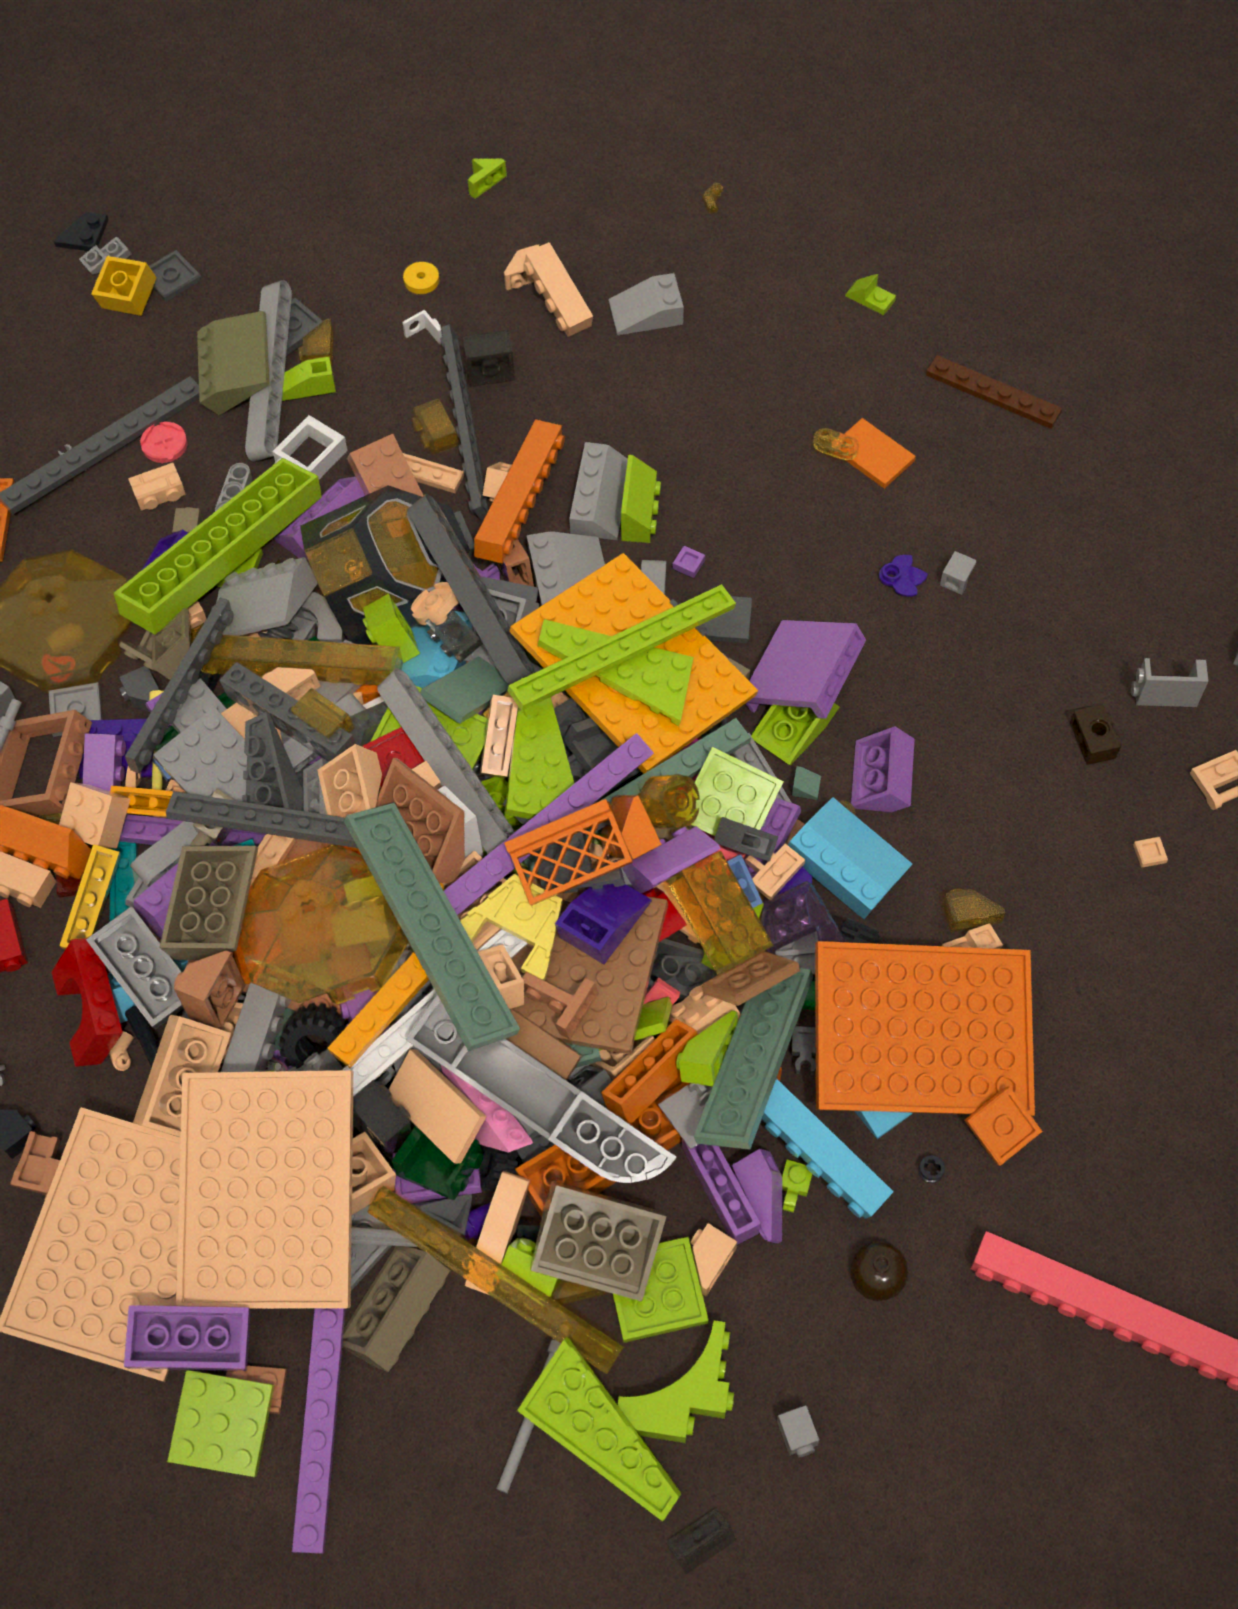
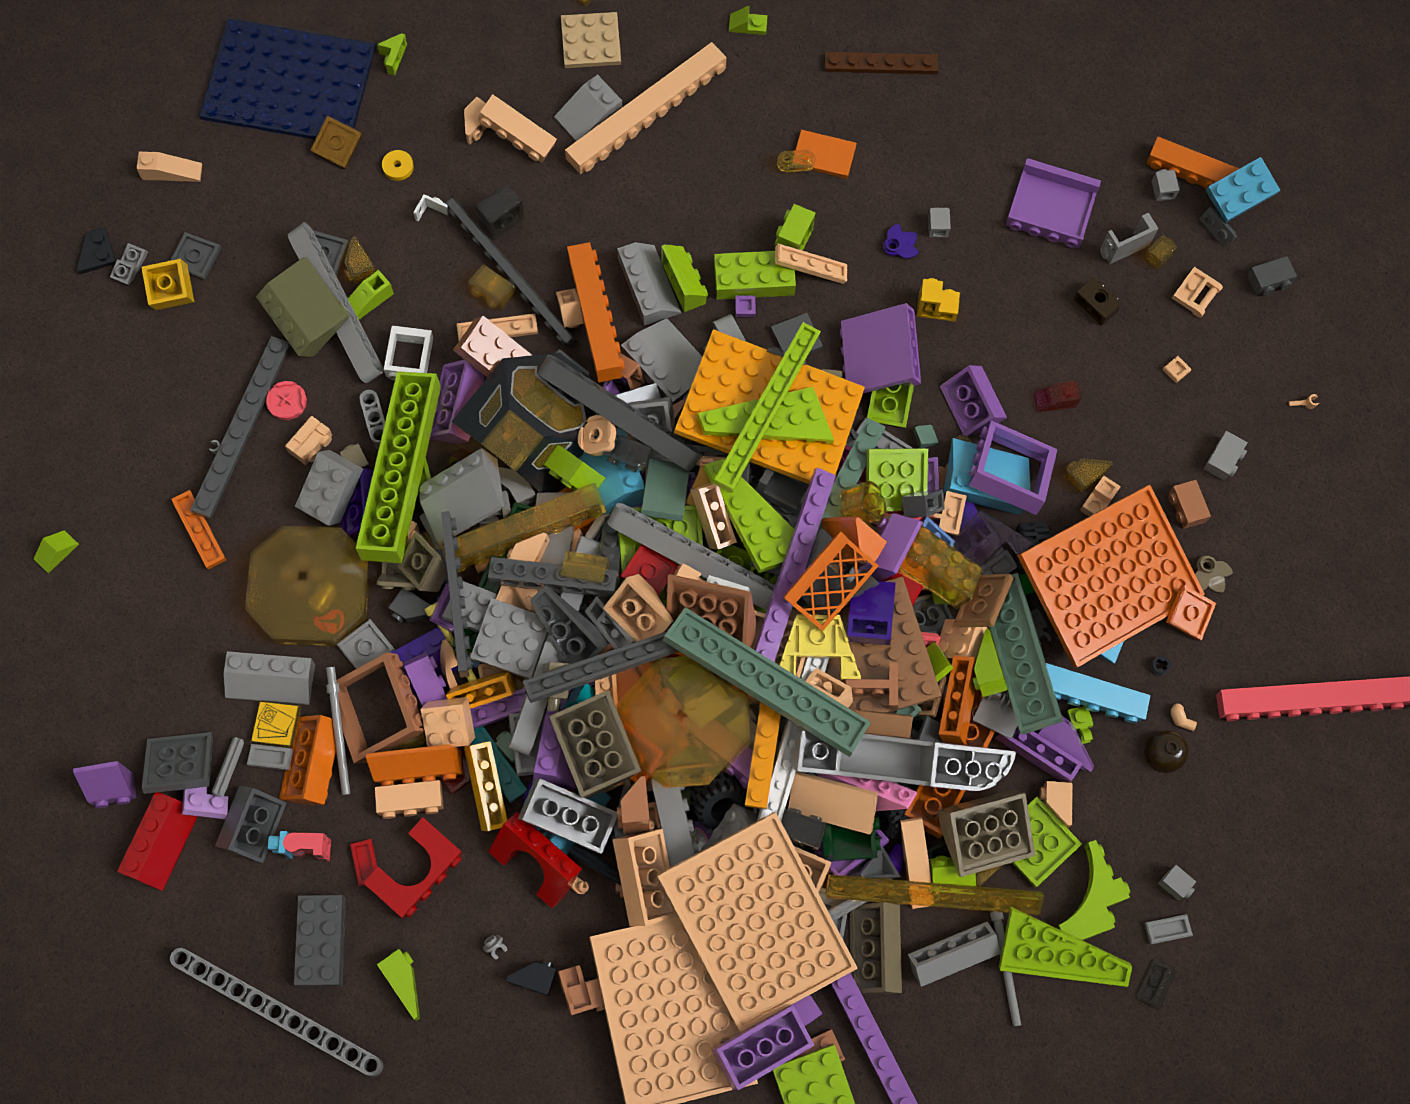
camera: 35 degrees left, 10 degrees up
none -> light nougat slope [137,152,202,182]
none -> clear blue plate [199,18,376,140]
none -> light grey brick [295,450,363,526]
none -> pearl gold tile [311,116,363,168]
none -> tan plate [561,12,621,68]
none -> light nougat brick [565,42,727,174]
none -> lime brick [714,251,796,300]
none -> lime brick [774,204,816,251]
none -> light nougat tile [775,244,847,284]
none -> medium lavender brick [792,995,822,1026]
none -> light grey brick [908,922,1001,987]
none -> yellow brick [916,278,960,321]
none -> medium lavender window [968,420,1057,515]
none -> medium lavender panel [1005,158,1101,248]
none -> clear red slope [1034,381,1081,412]
none -> clear yellow brick [1143,235,1177,270]
none -> light grey tile [1144,914,1193,945]
none -> nougat brick [1168,480,1211,529]
none -> light nougat arm [1170,704,1197,732]
none -> dark tan plate [1195,556,1233,593]
none -> light grey brick [1203,431,1248,481]

